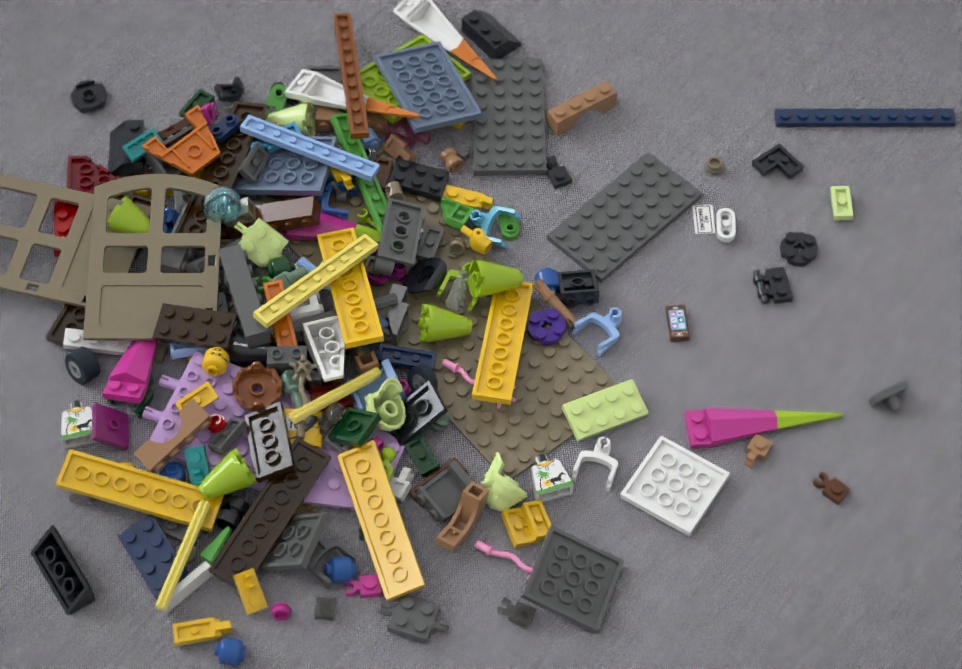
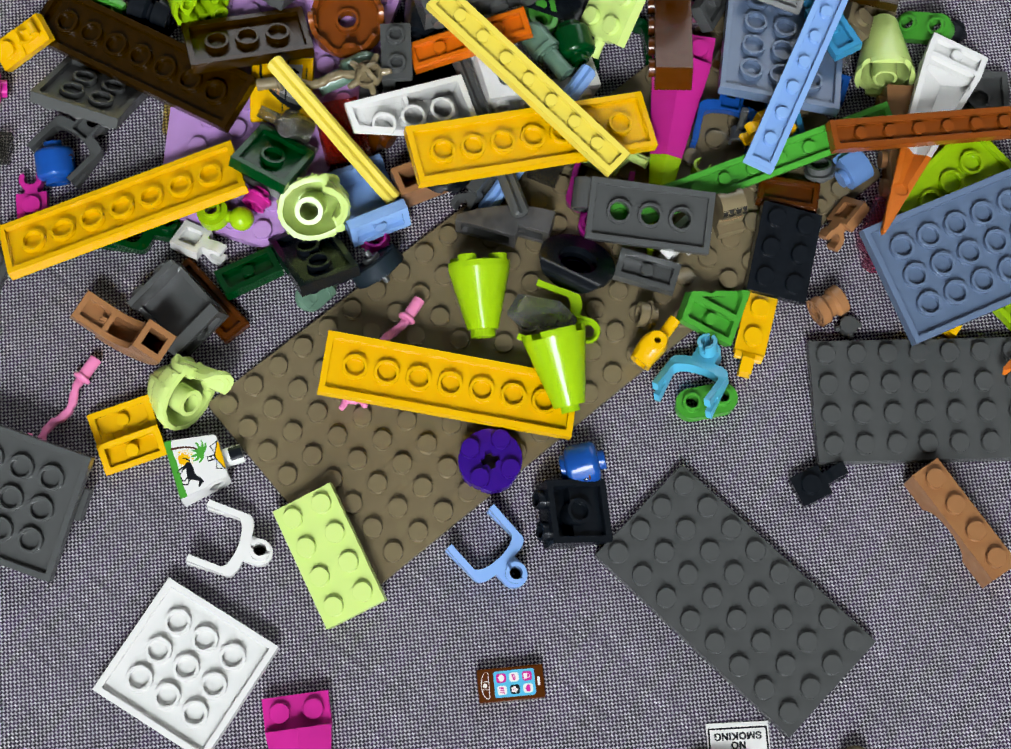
camera: 85 degrees right, 15 degrees up
dark blue plate [376,343,437,371] -> none
medium nougat pin [532,278,579,328] -> none

